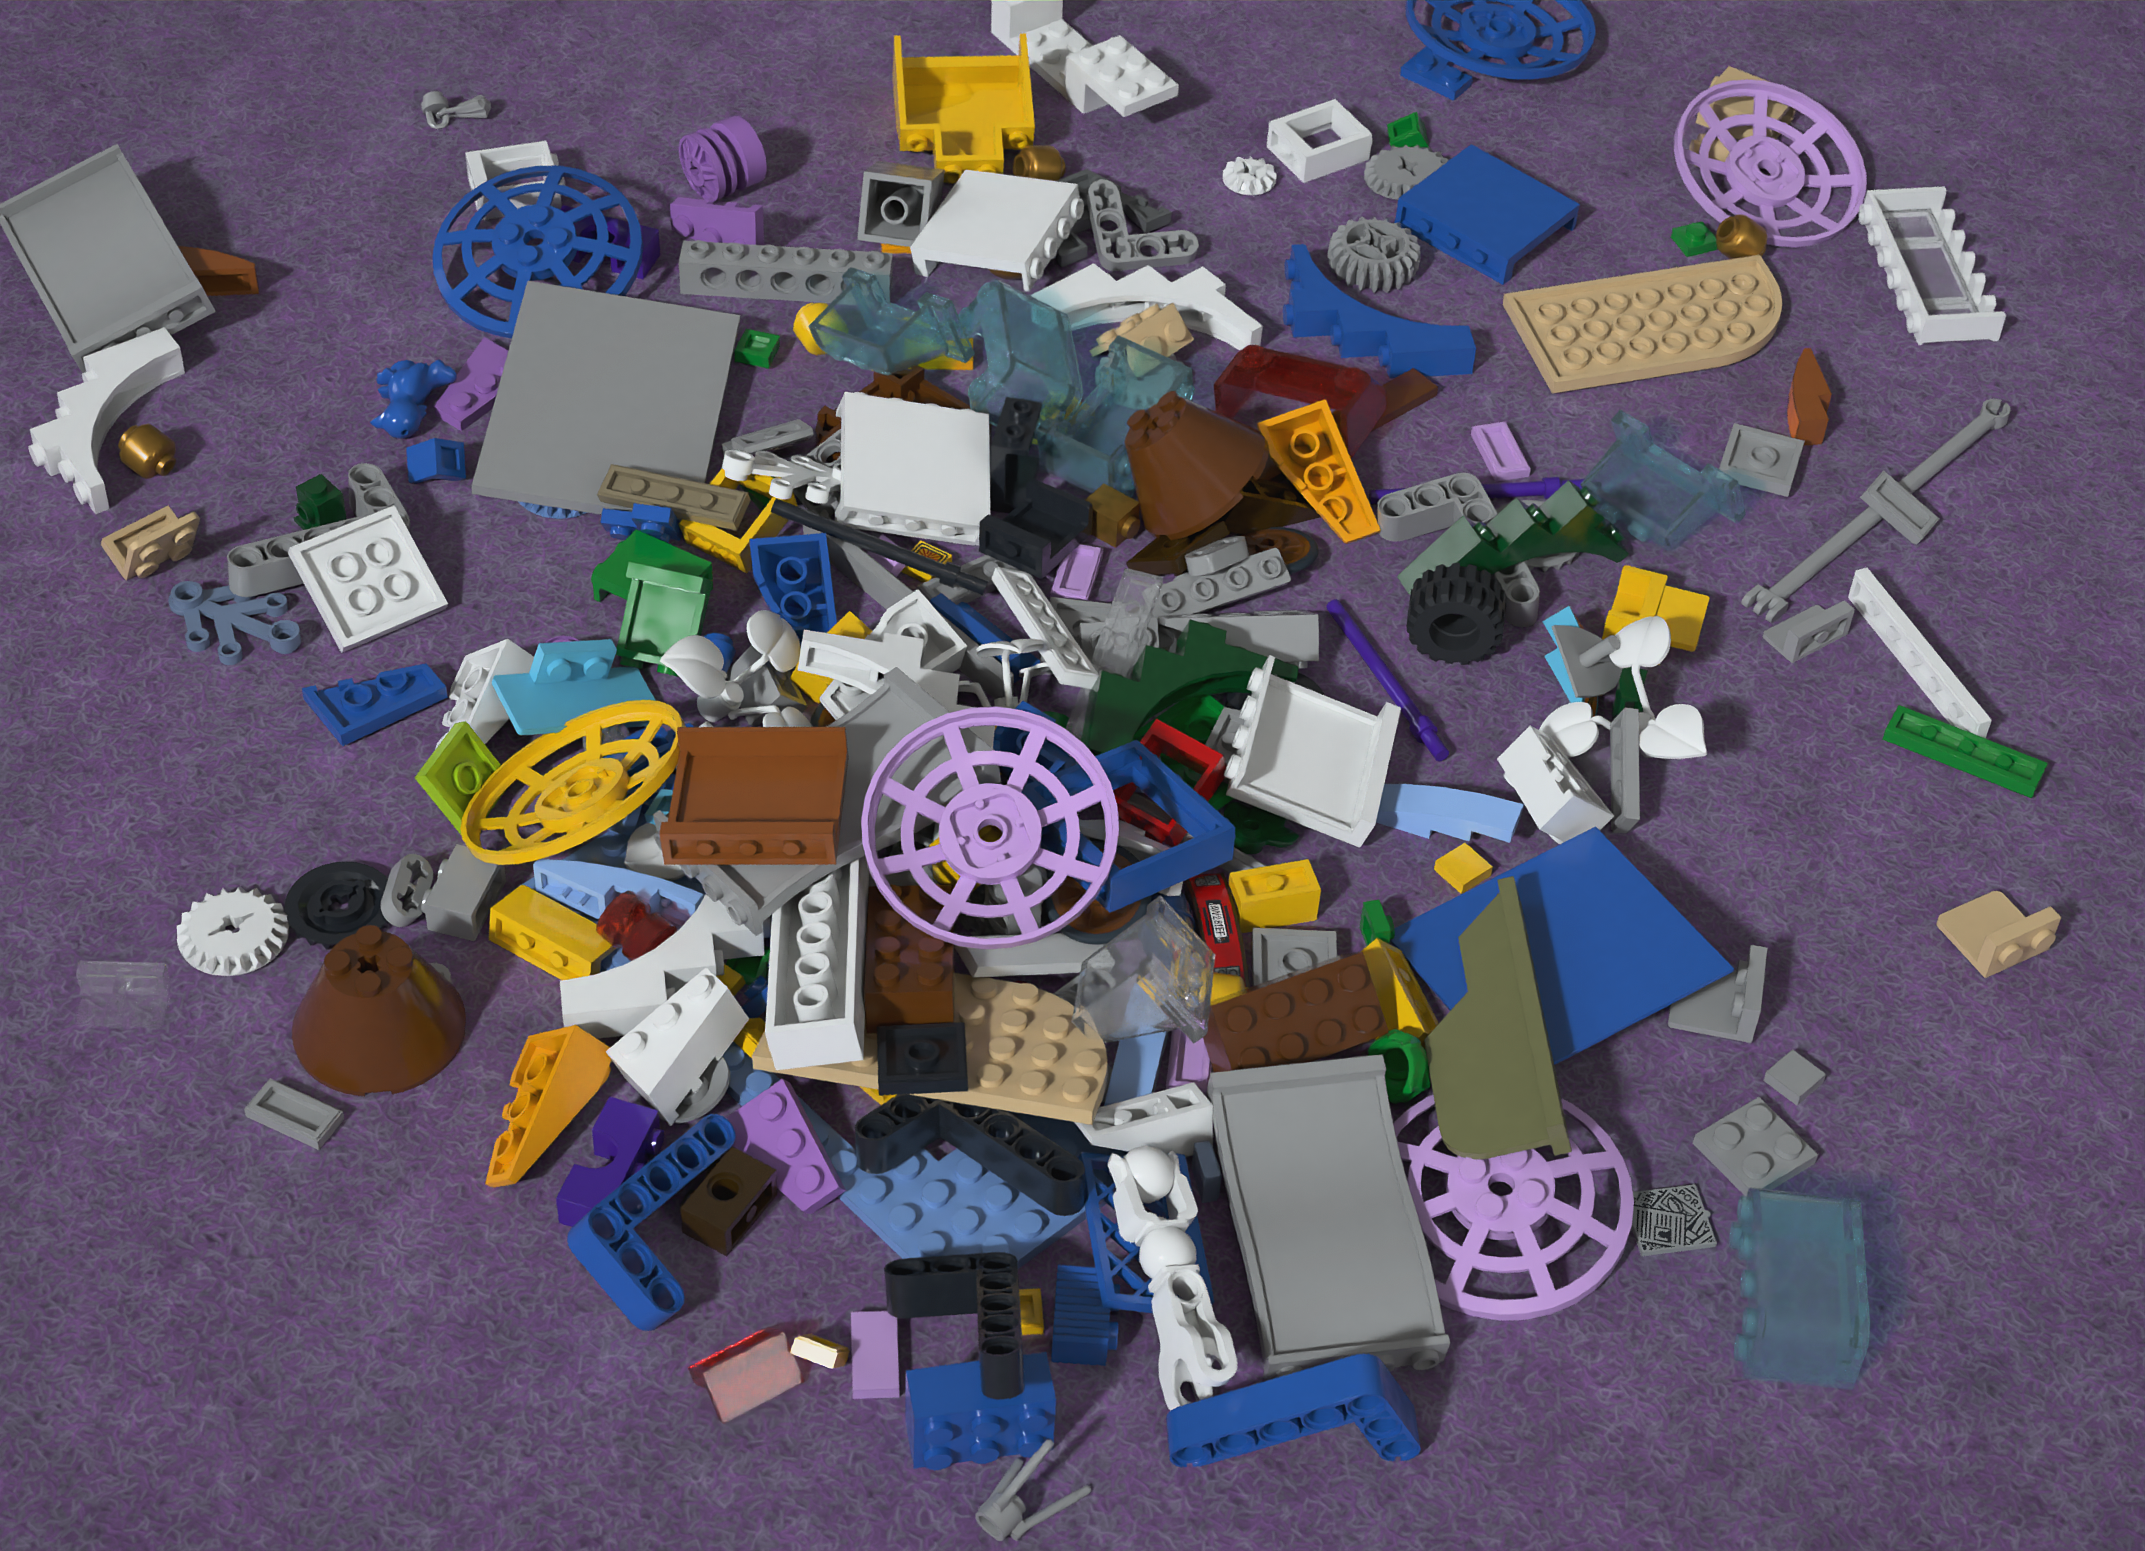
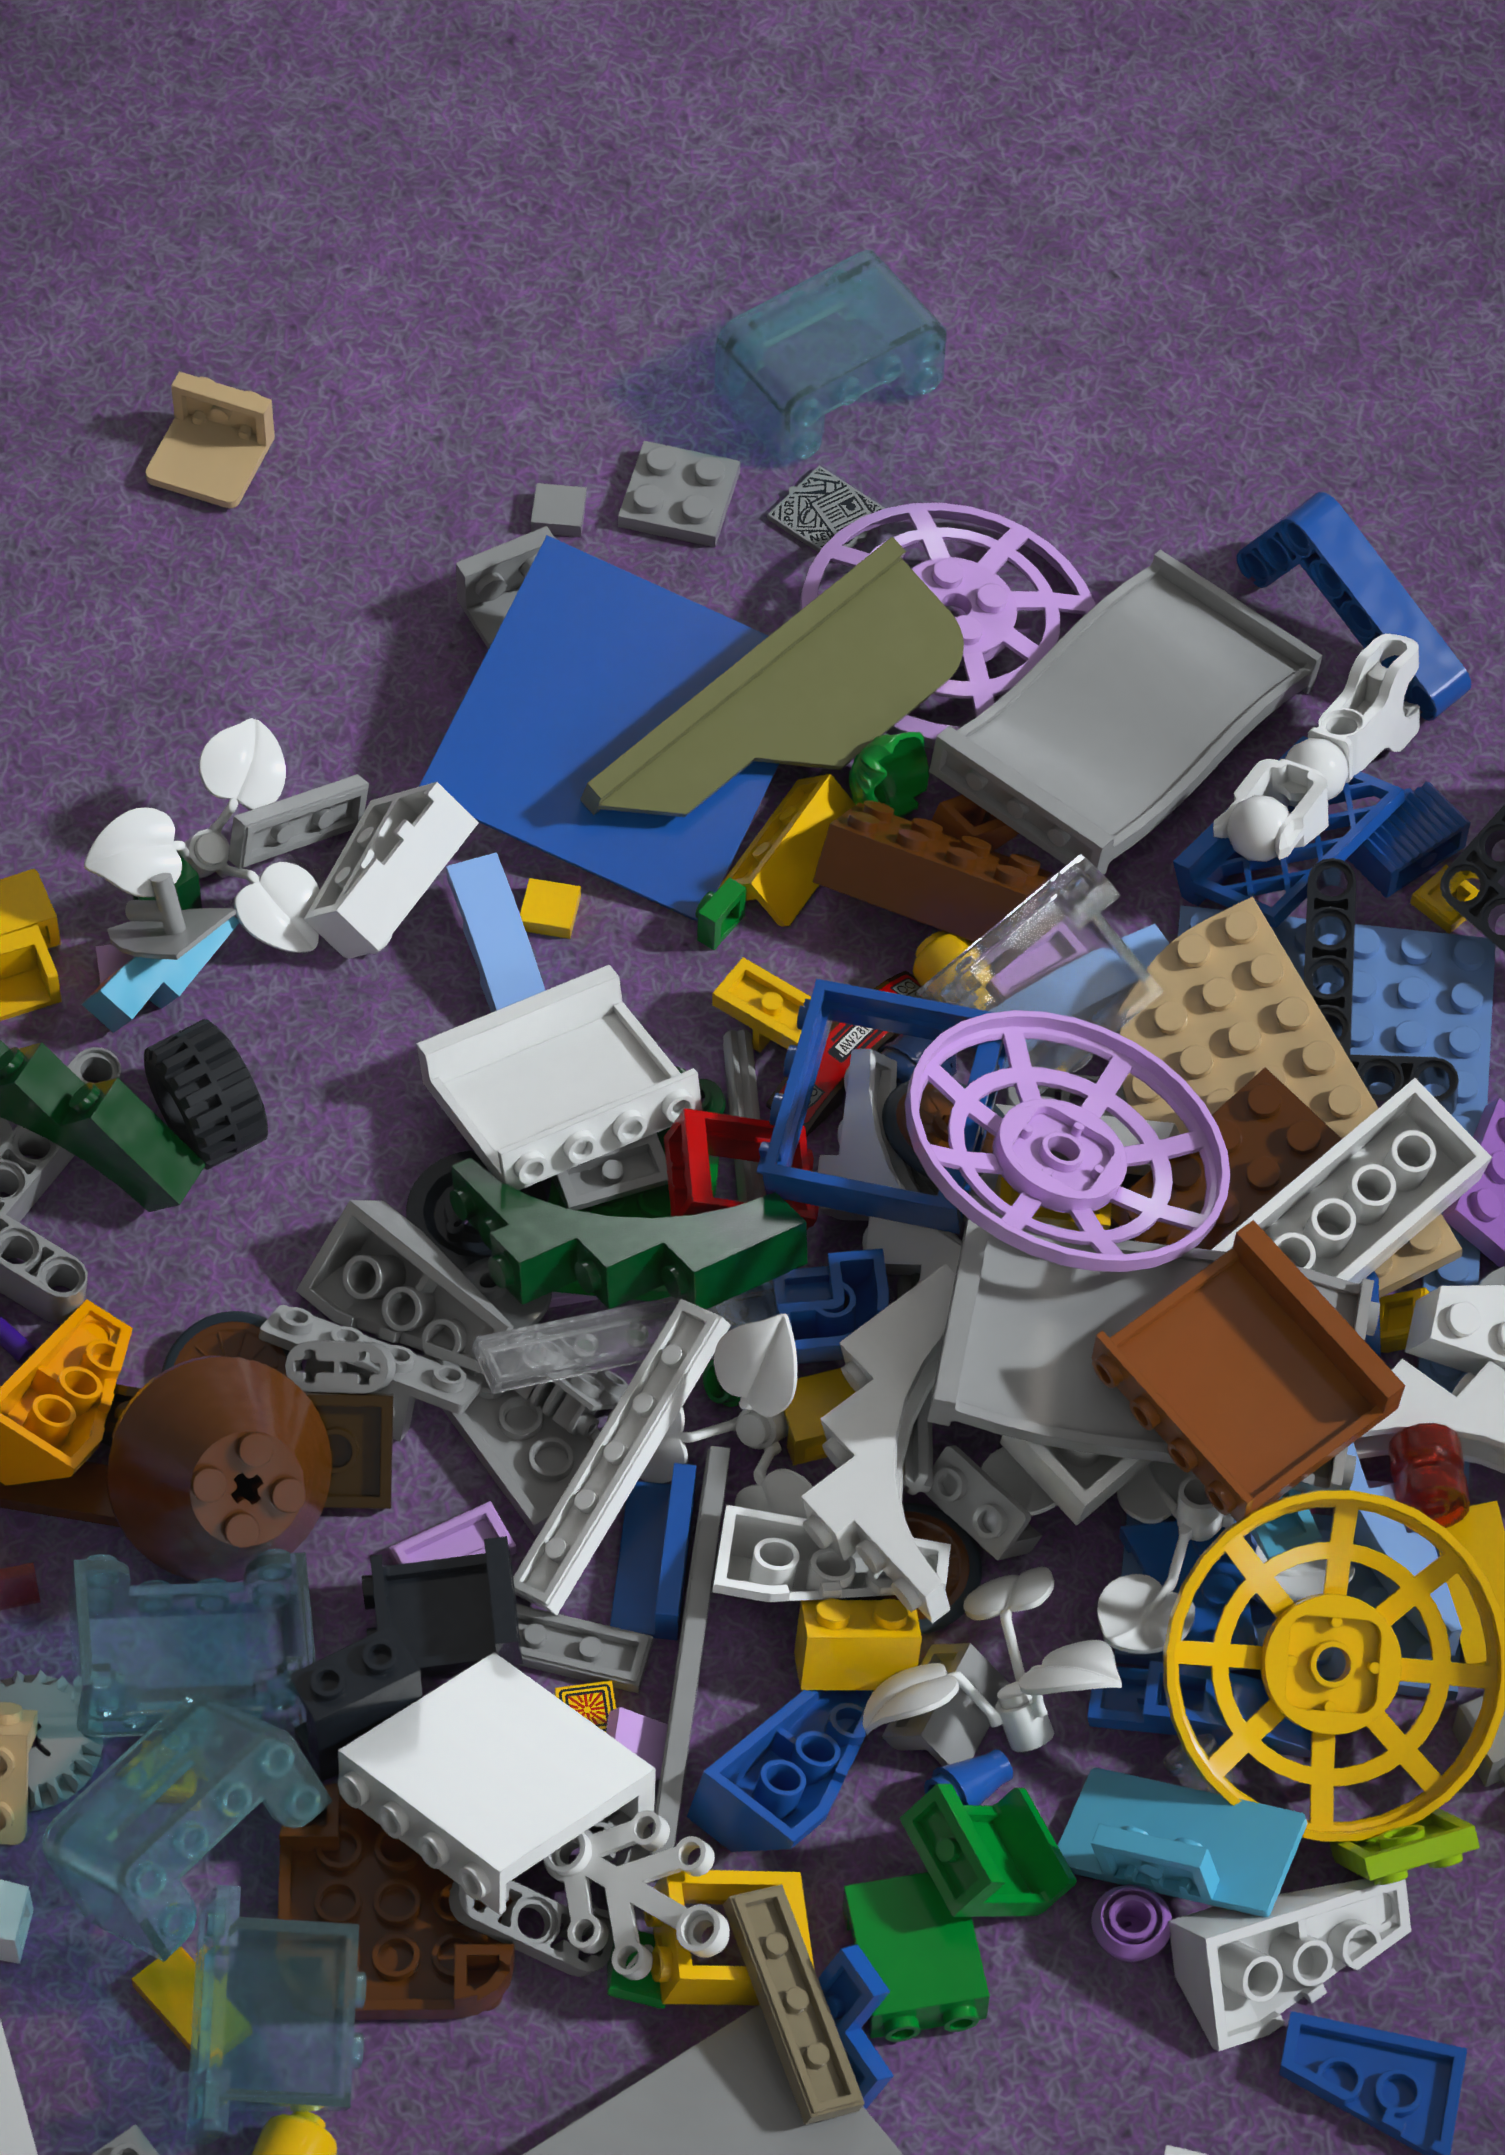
camera: 130 degrees left, 10 degrees up
light grey slope [721,419,814,457] -> none
black bar [771,498,989,596] -> none
black tile [877,1022,968,1096] -> none
white slope [1075,1082,1213,1157] -> none
pearl gold brick [1085,483,1140,548] -> none
sand blue tile [1191,1141,1221,1203] -> none
light grey plate [1252,928,1337,986] -> none
dark purple bar [1326,599,1449,761] -> none

